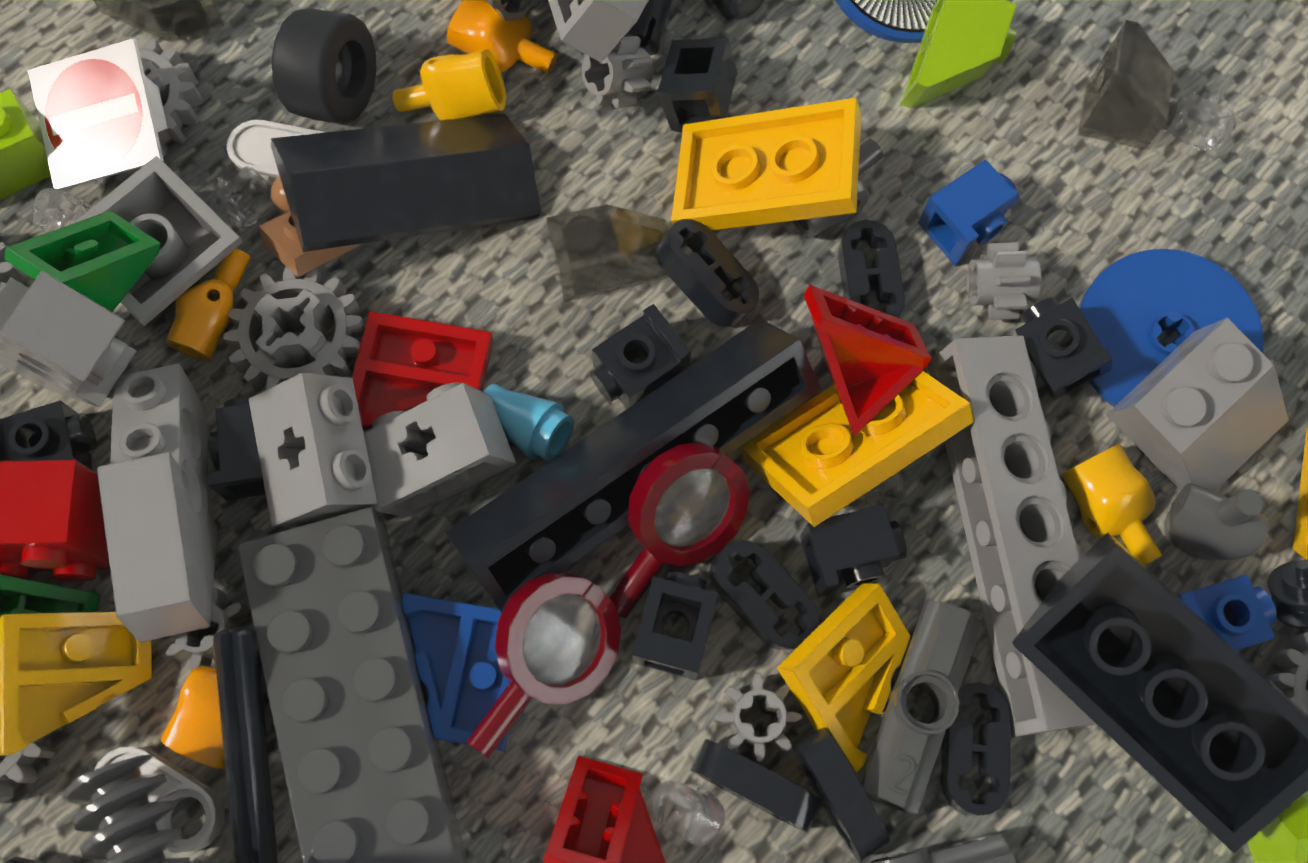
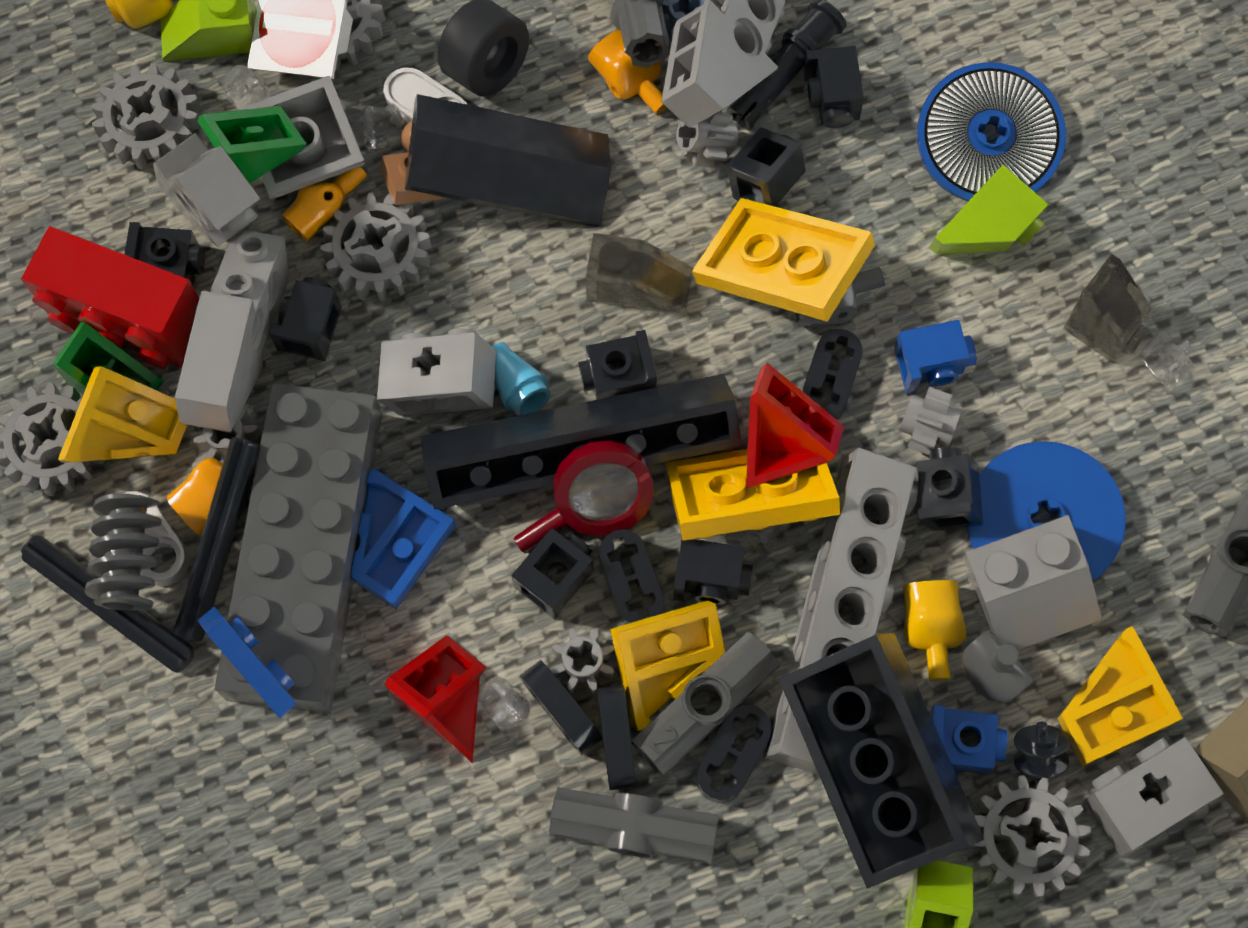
camera: 30 degrees right, 0 degrees up
light grey brick [249,373,378,527] -> none
red wing [352,311,494,430] -> none
yellow piece [392,49,507,120] -> none
dark red piece [466,573,621,759] -> none
black beam [656,219,760,327] -> none

